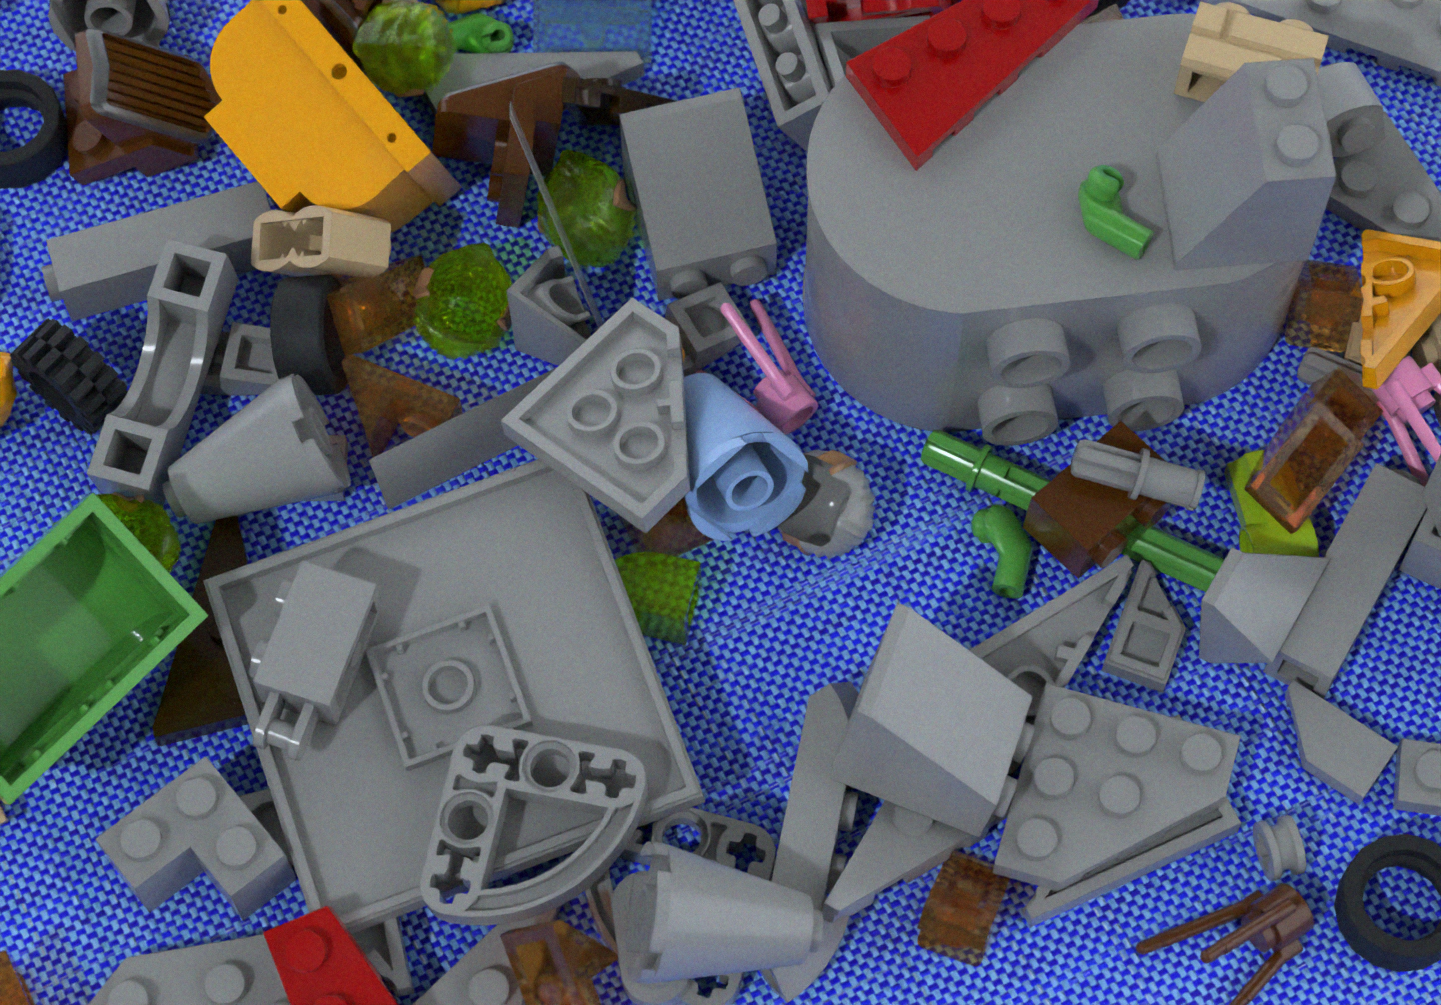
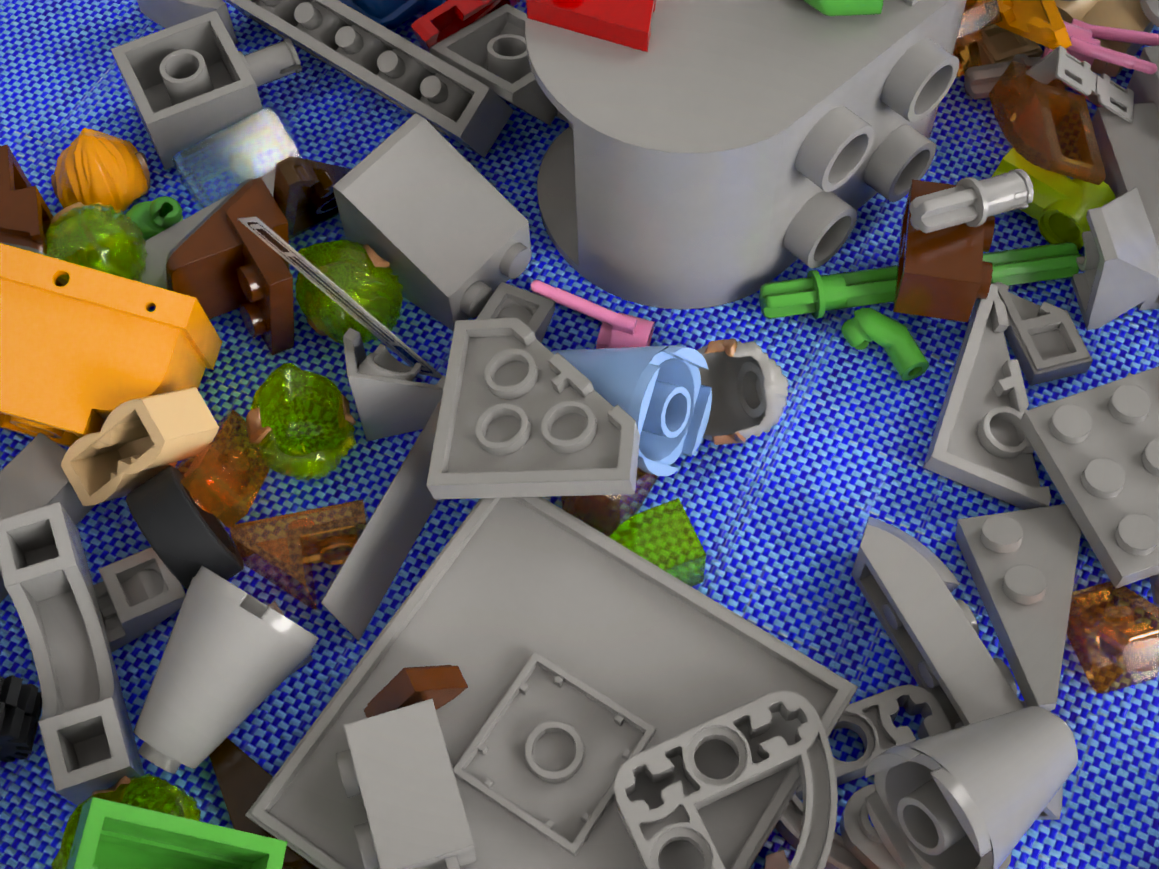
camera: 35 degrees left, 5 degrees down
light grey slope [828,603,1035,837] -> none
none -> reddish brown tile [364,665,468,718]
none -> light grey piece [1026,45,1134,123]

